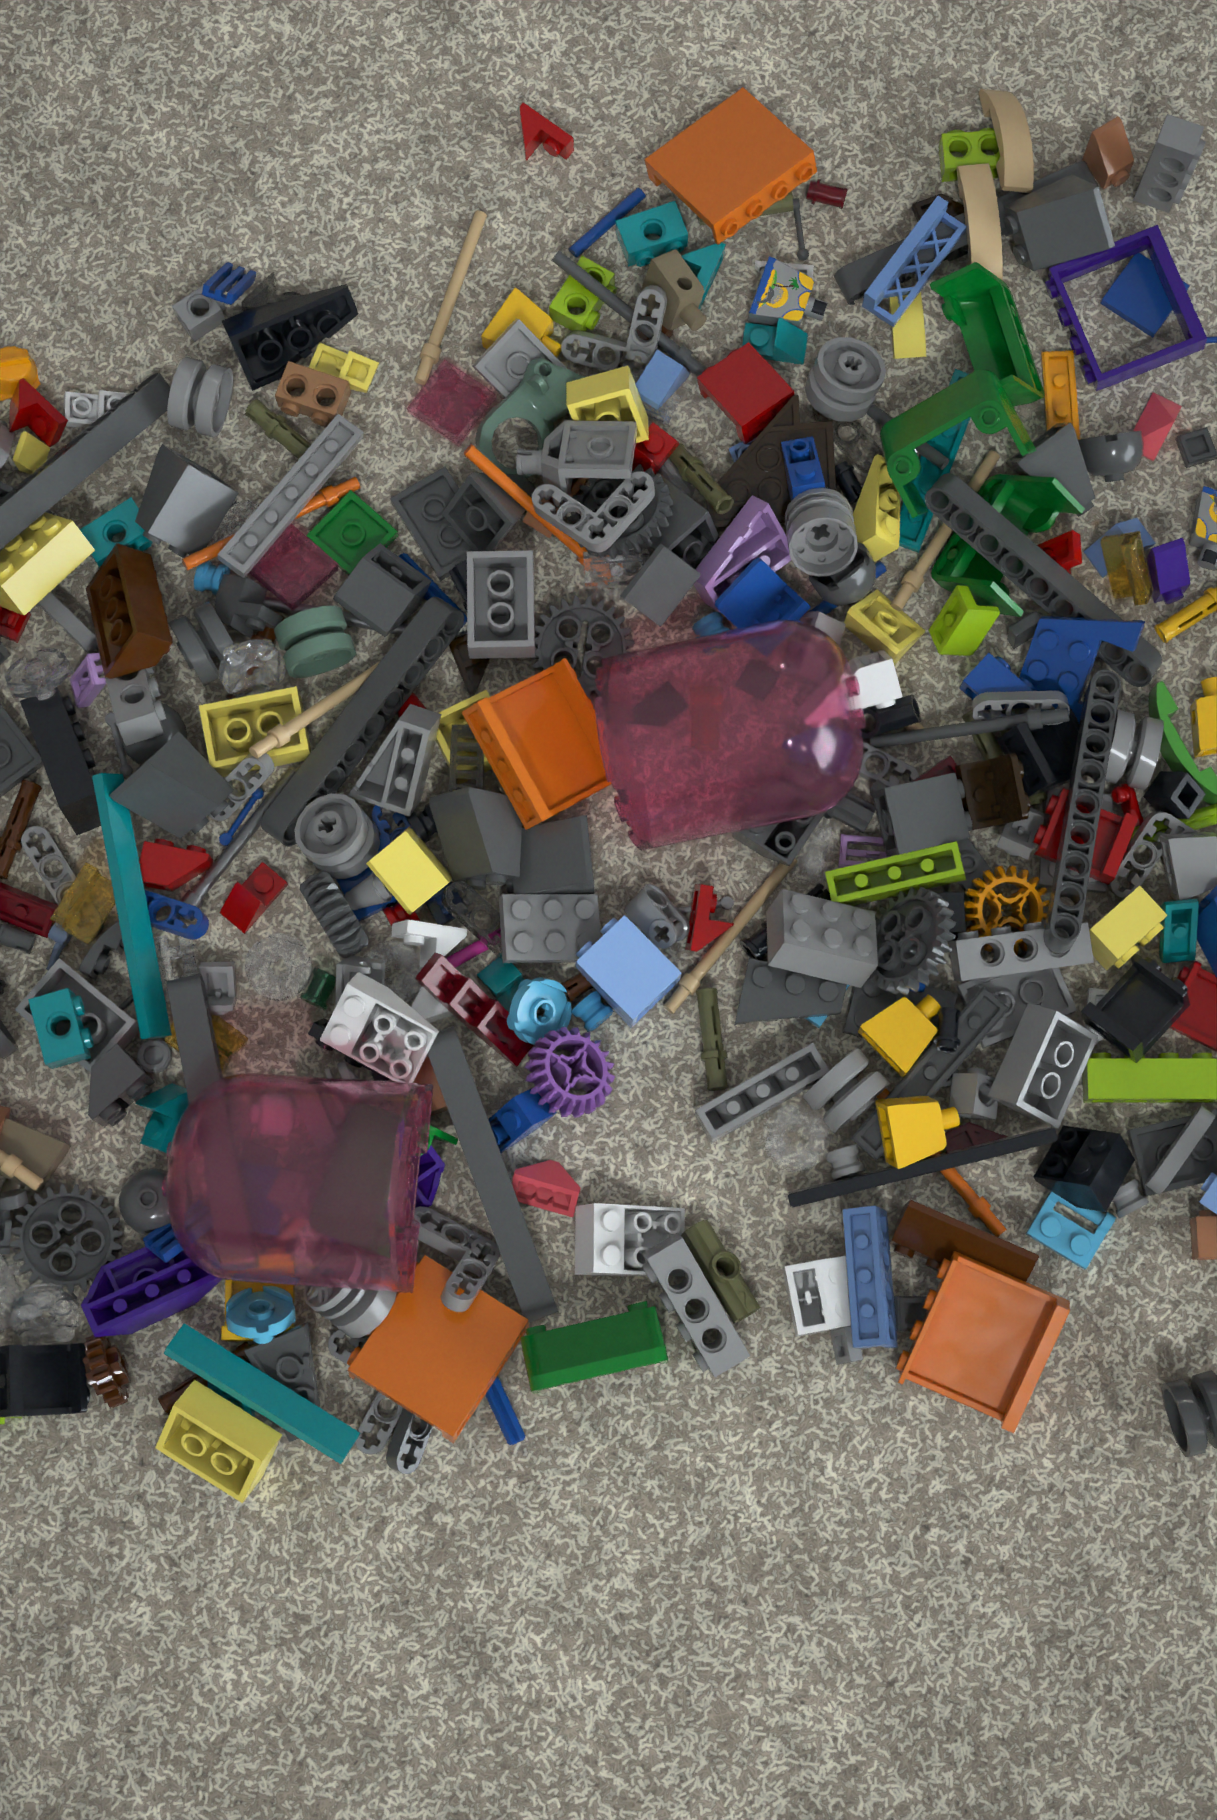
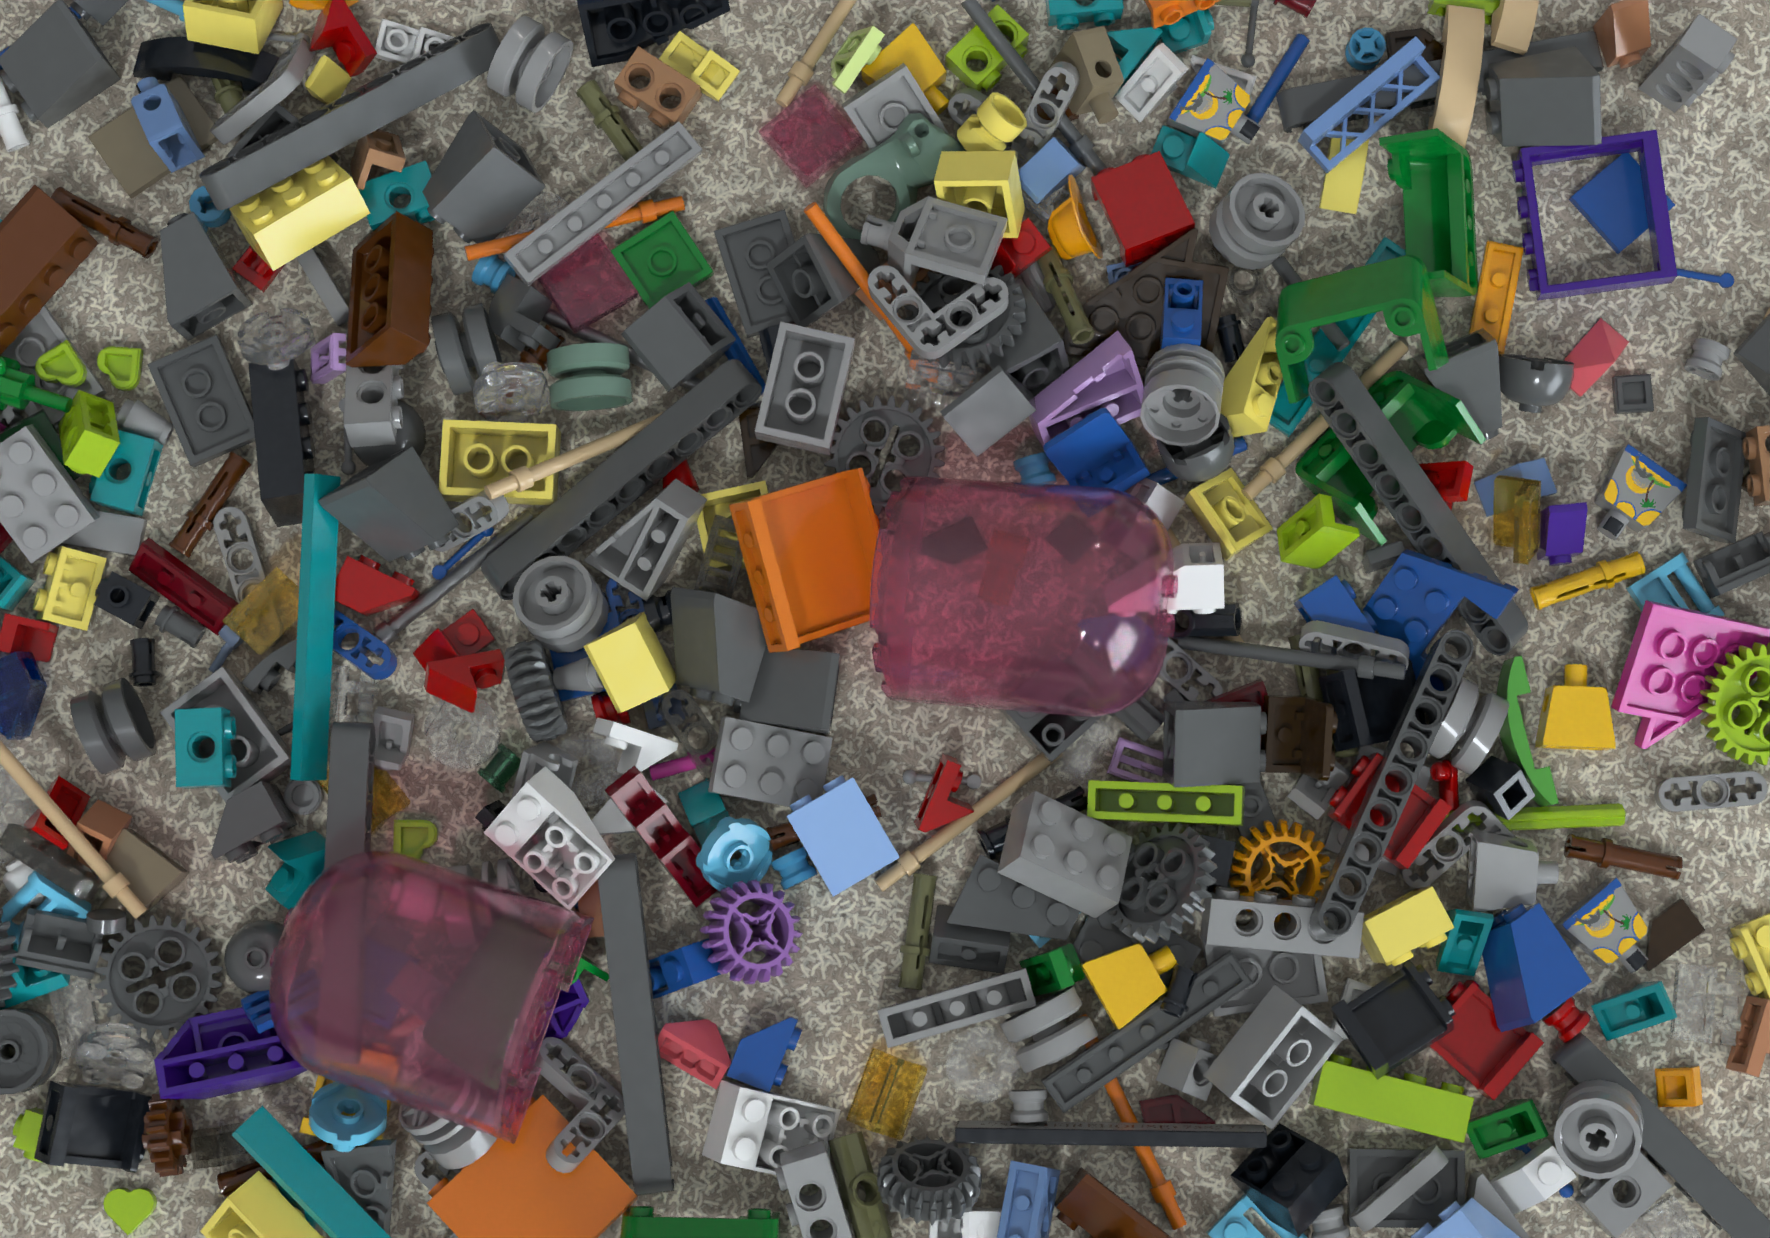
camera: 10 degrees right, 5 degrees up
light grey piece [625,884,690,949] -> none
yellow torso [875,1096,960,1169] -> none
none -> lime tile [103,1187,157,1235]
none -> clear smoke slope [191,1122,255,1169]
none -> medium nougat panel [350,129,406,190]
none -> lime tile [393,820,439,864]
none -> red slope [424,649,505,713]
none -> blue slope [726,1016,802,1093]
none -> yellowish green wing [830,26,885,94]
none -> clear yellow panel [846,1048,927,1140]
none -> dark grey gear [877,1135,982,1226]
none -> dark grey panel [929,905,1010,974]
none -> light yellow wheel [957,92,1027,151]
none -> green slope [1019,943,1085,997]
none -> light orange piece [1048,174,1103,260]
none -> white slope [1115,43,1189,123]
none -> teal bracket [1159,9,1214,54]
none -> blue bar [1246,34,1310,124]
none -> dark azure wheel [1345,27,1386,71]

